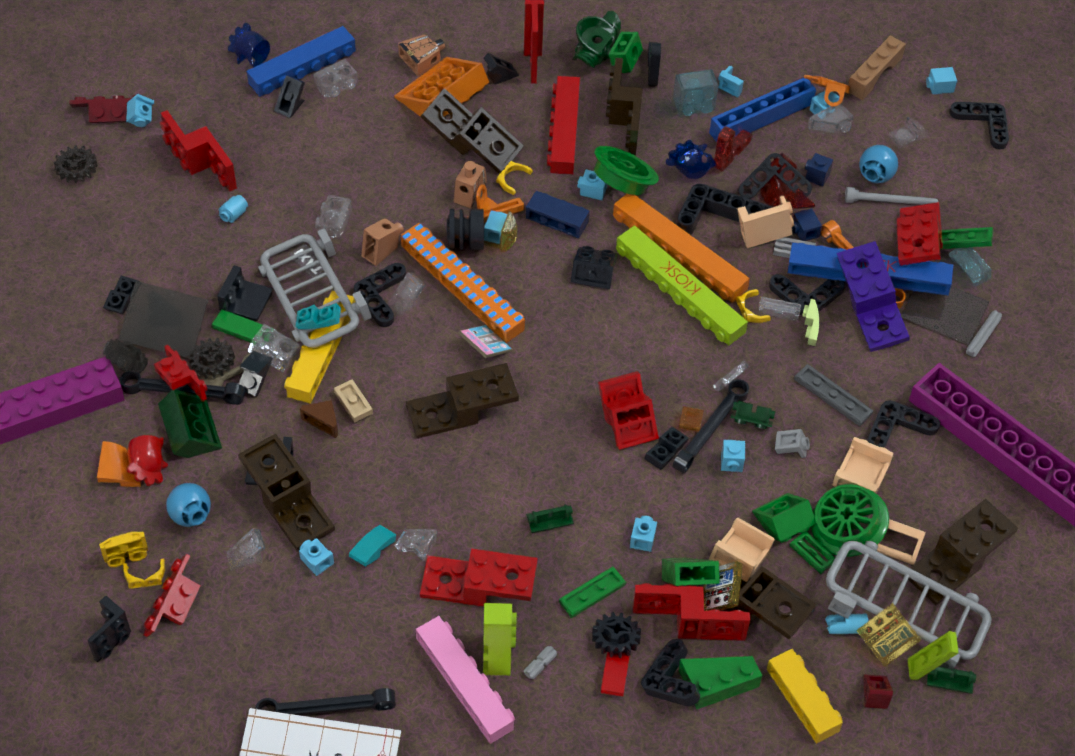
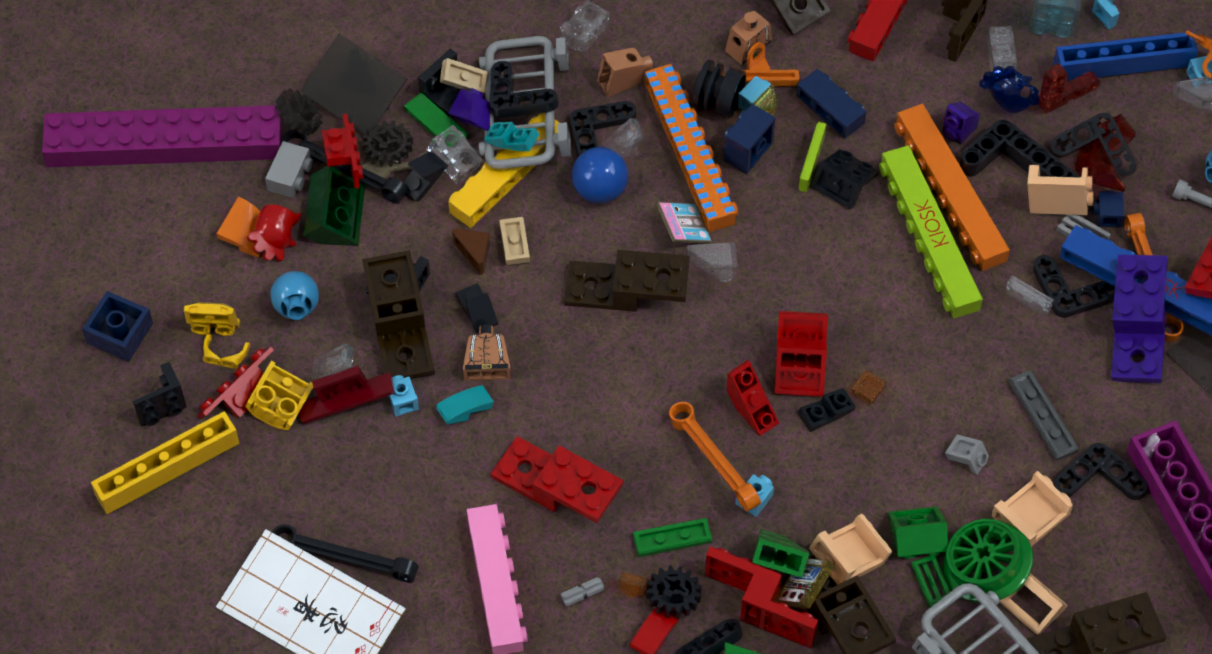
camera: 25 degrees right, 5 degrees up
black slope [103,275,141,315] -> none
clear tile [289,244,324,282] -> none
clear slope [395,529,438,562] -> none
lime wedge [483,603,517,676] -> none
yellow cap [496,161,533,195] -> none
dark green hinge [526,504,574,533] -> none
medium azure brick [577,170,608,200] -> none
green piece [594,146,659,195] -> none
black piece [672,379,749,474] -> none
clear tile [713,360,749,392] -> none
medium azure brick [721,440,745,472] -> none
dark green hinge [730,401,776,429] -> none
yellow cap [736,289,771,323] -> none
yellowish green slope [802,299,819,346] -> none
dark blue brick [805,153,833,187] -> none
none -> dark blue brick [82,291,153,362]
none -> yellow brick [91,411,240,515]
none -> yellow slope [245,360,313,430]
none -> light grey brick [265,141,313,198]
none -> dark red bracket [299,366,395,424]
none -> tan plate [440,58,488,94]
none -> dark purple slope [449,88,490,131]
none -> black slope [456,283,499,333]
none -> nougat torso [463,324,511,381]
none -> black beam [490,61,559,118]
none -> blue piece [572,147,629,204]
none -> clear orange plate [619,572,647,597]
none -> orange piece [669,402,761,512]
none -> clear slope [686,242,738,282]
none -> dark blue brick [723,104,776,174]
none -> red slope [726,360,779,436]
none -> lime tile [799,122,826,192]
none -> dark purple slope [942,102,980,144]
none -> clear brick [986,26,1017,80]

